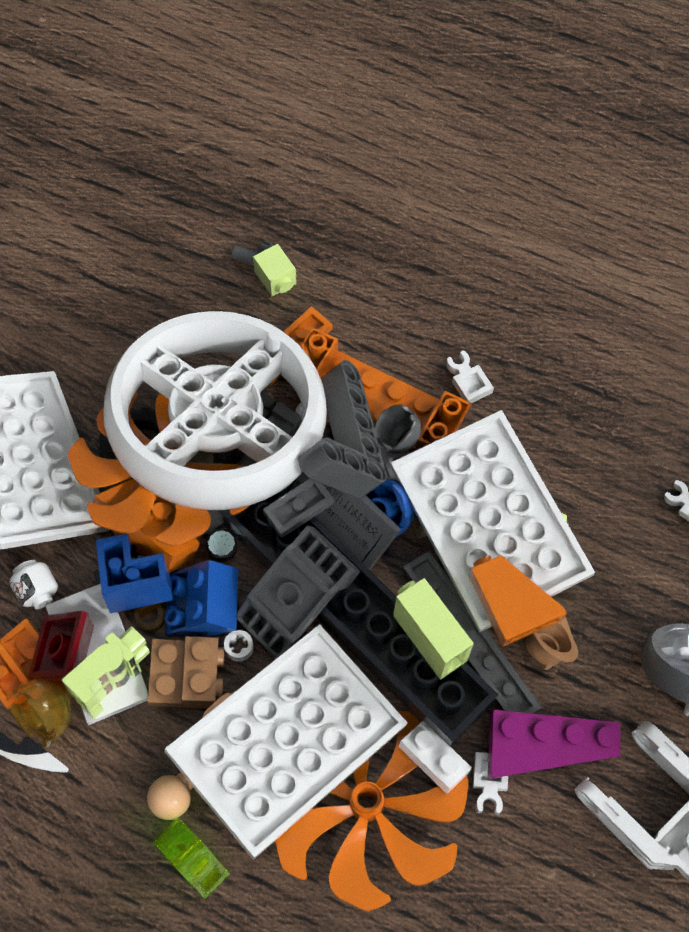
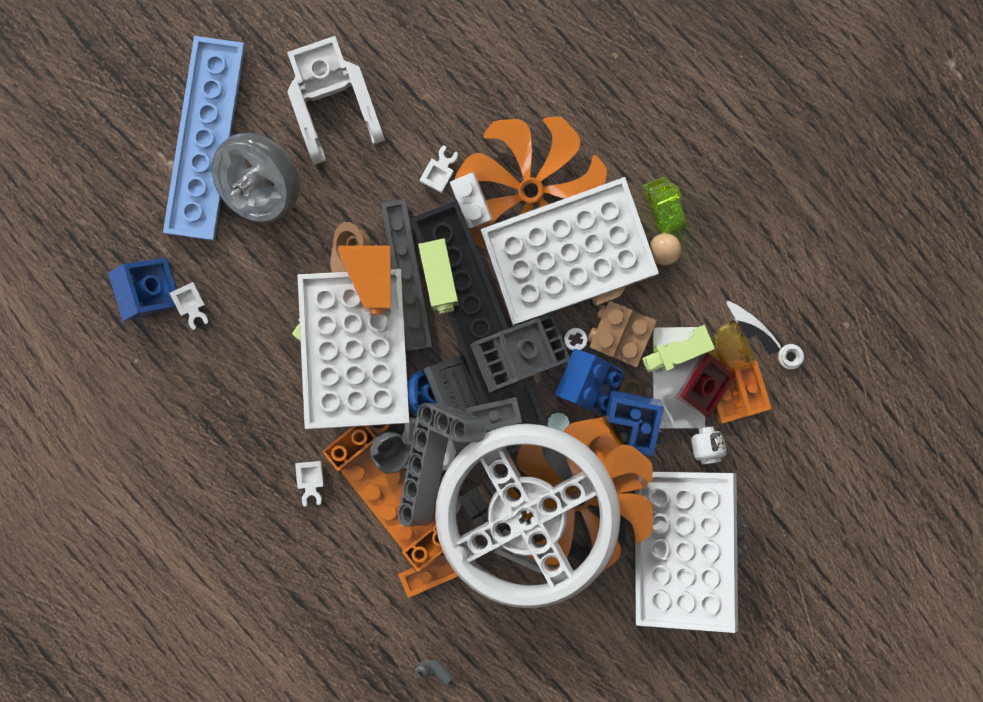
camera: 160 degrees left, 20 degrees up
yellowish green brick [253,244,296,297] -> none
magenta wing [487,710,620,780] -> none

